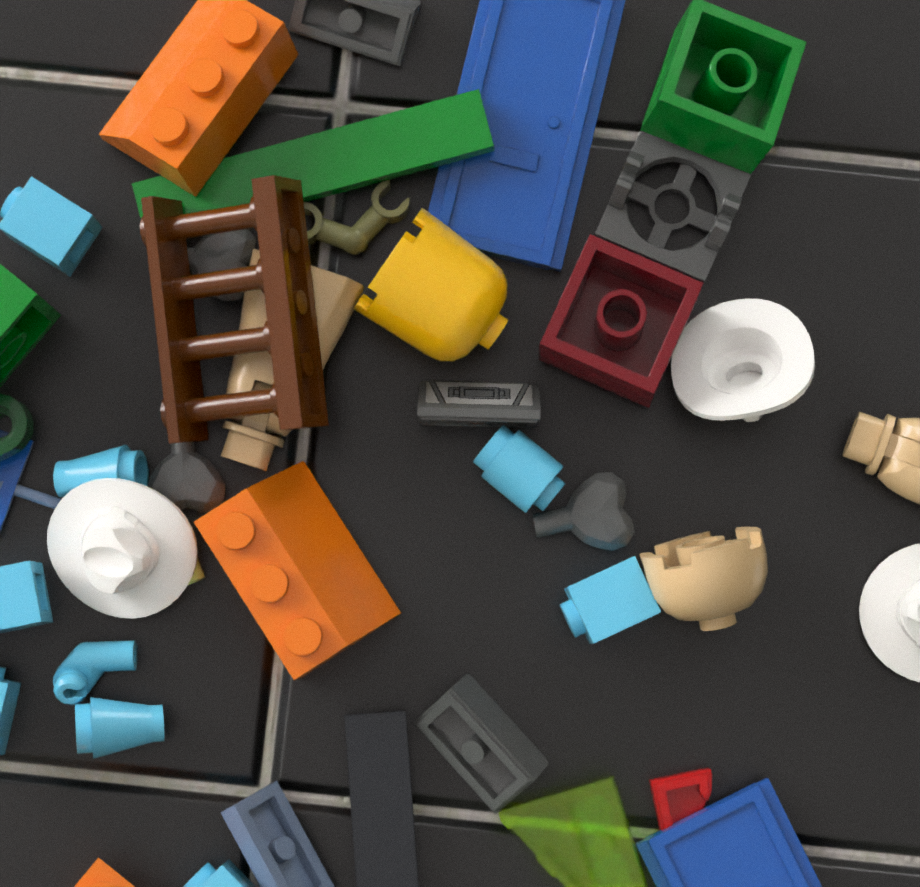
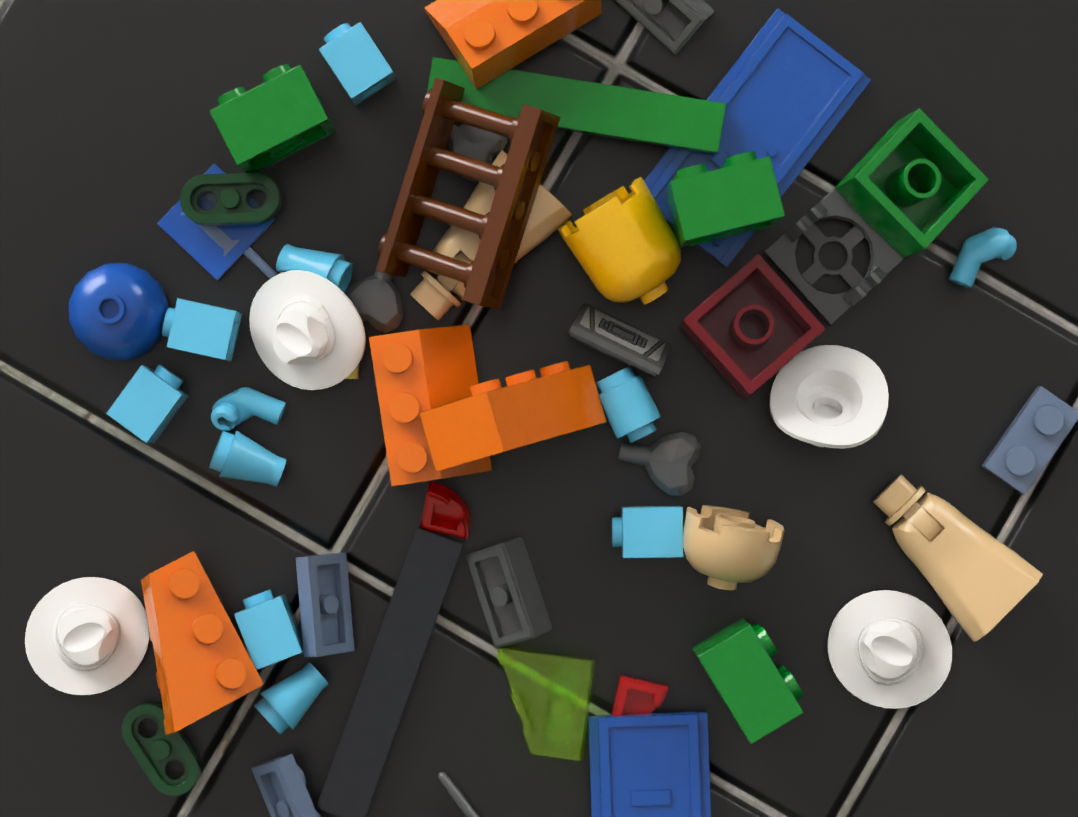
camera: 25 degrees right, 5 degrees up
olive arm [304,180,411,255] -> none
none -> orange wedge [419,361,607,472]
none -> red tile [420,481,471,539]
none -> green brick [665,151,785,249]
none -> green brick [692,618,804,744]
none -> medium azure arm [949,227,1017,288]

